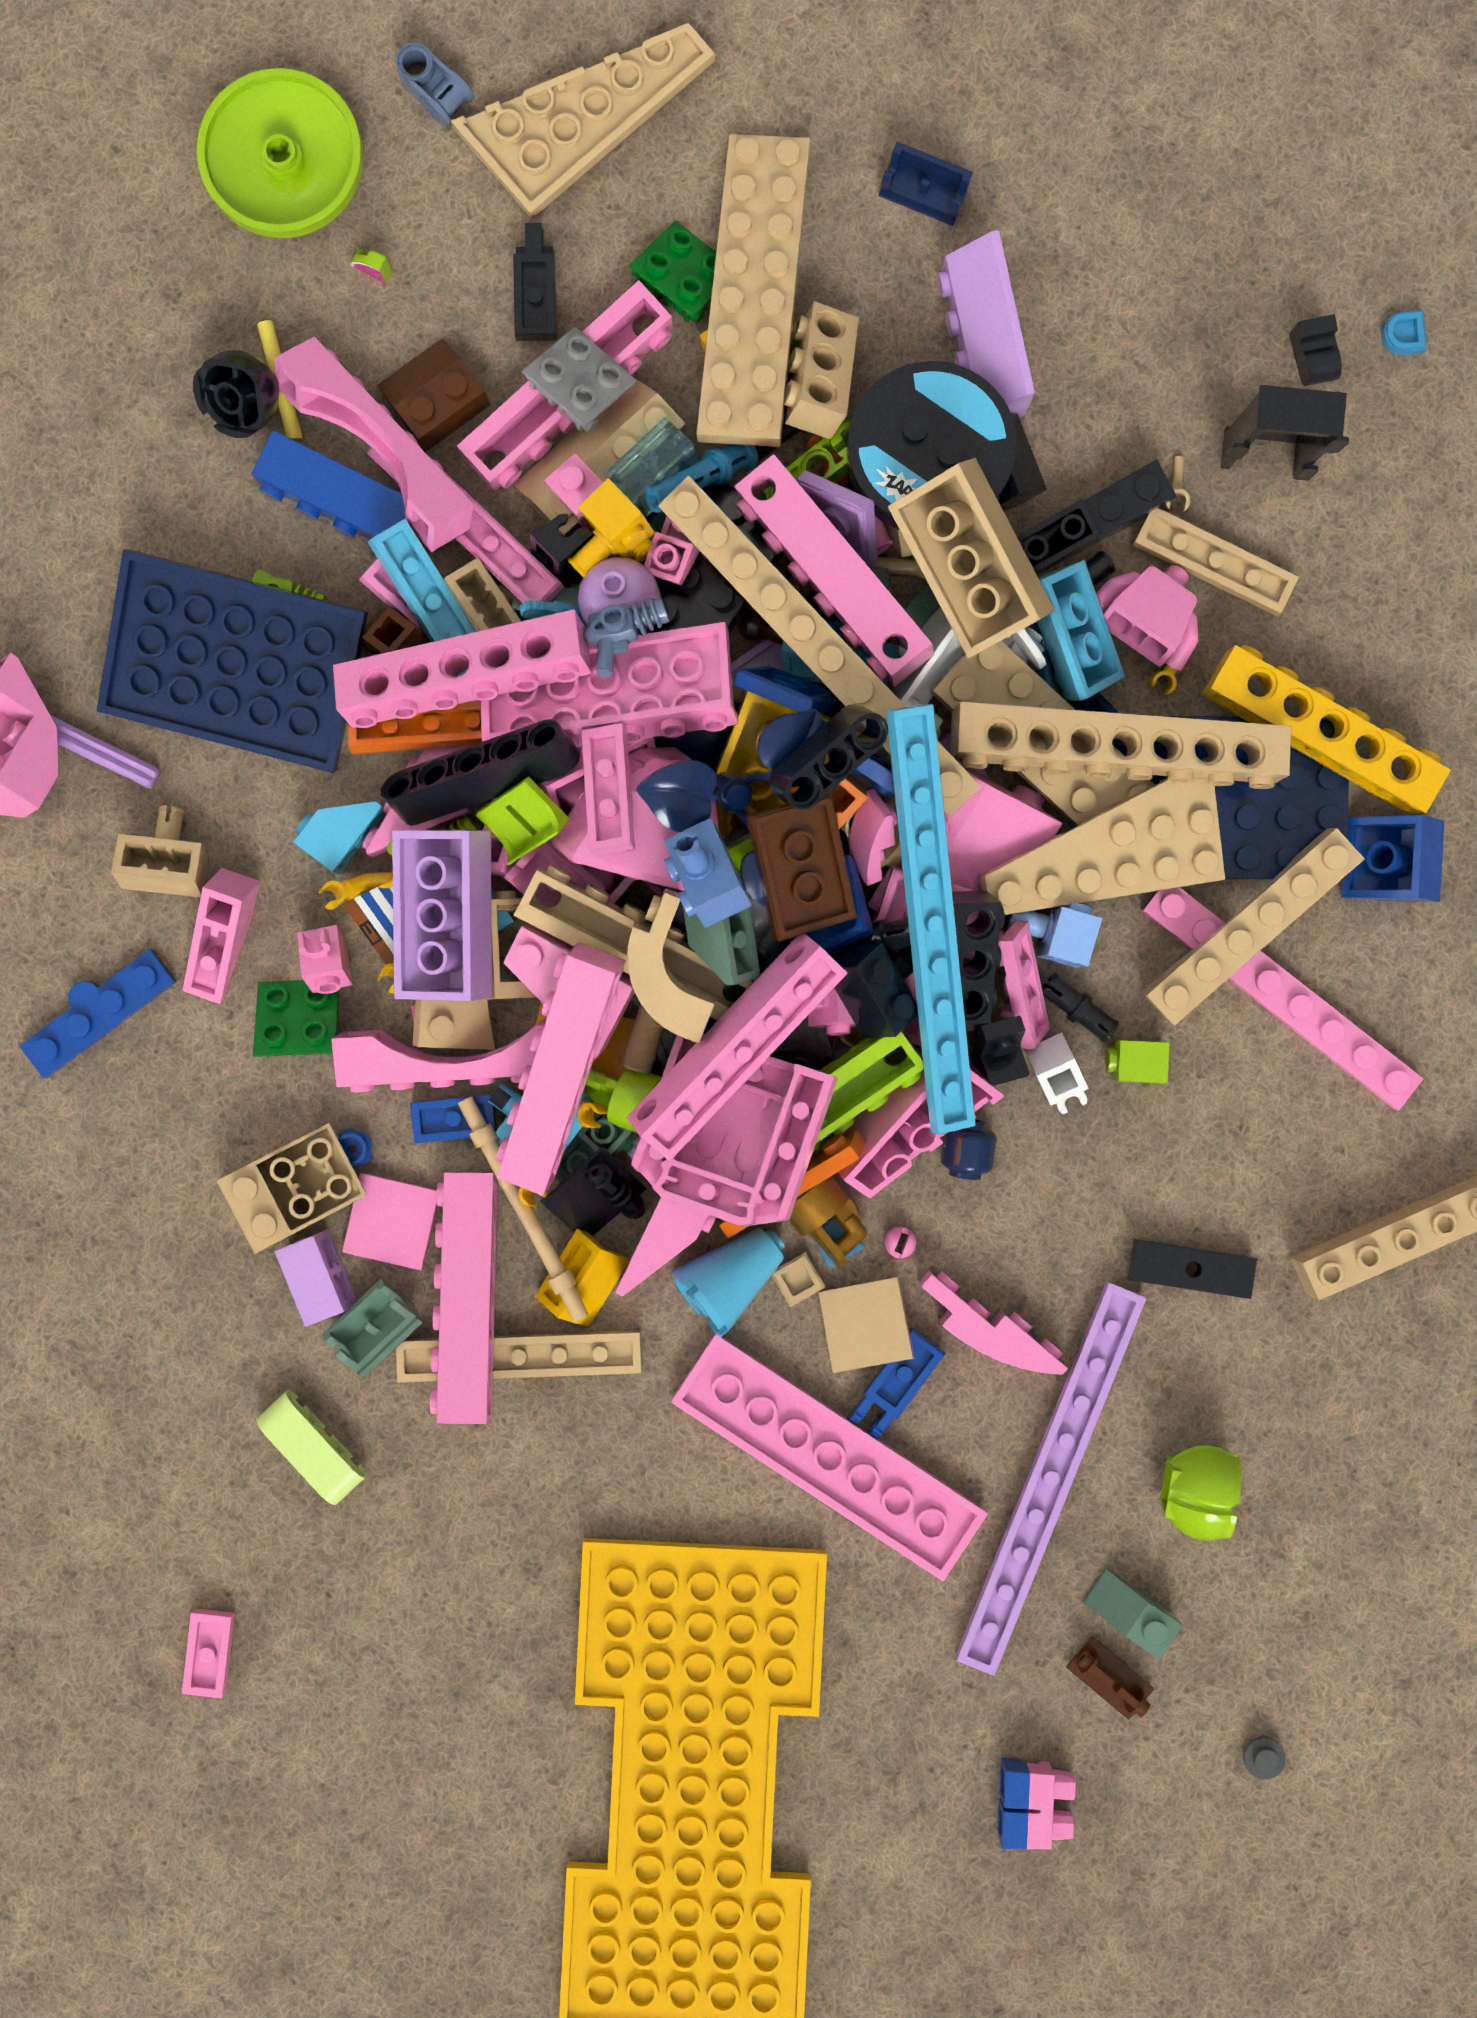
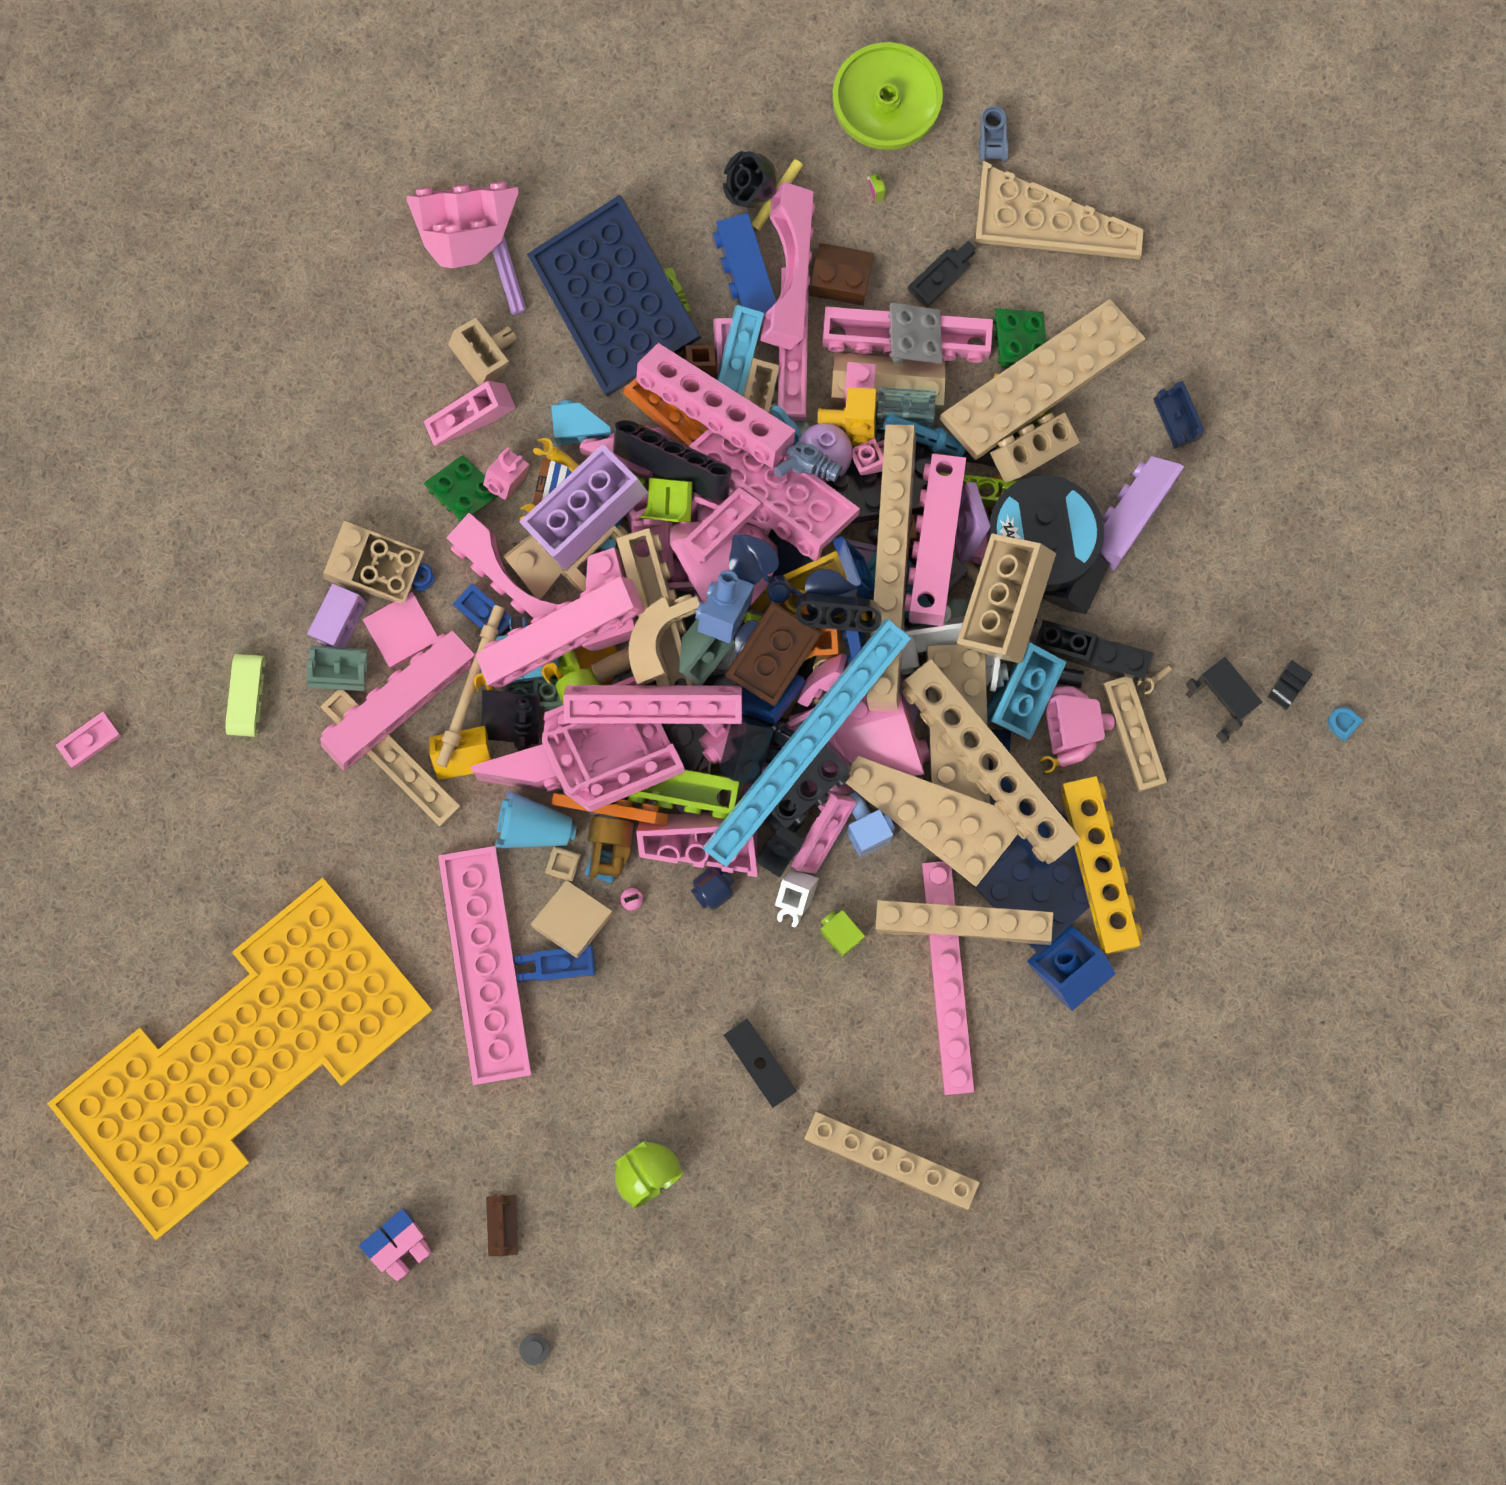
camera: 50 degrees right, 10 degrees down
blue hinge [19,949,177,1079] -> none
black hinge [530,514,593,587] -> none
bright pink slope [919,1270,1068,1375] -> none
lavender plate [955,1281,1147,1676] -> none
black pin [1042,973,1119,1043] -> none
sand green slope [1084,1568,1183,1659] -> none

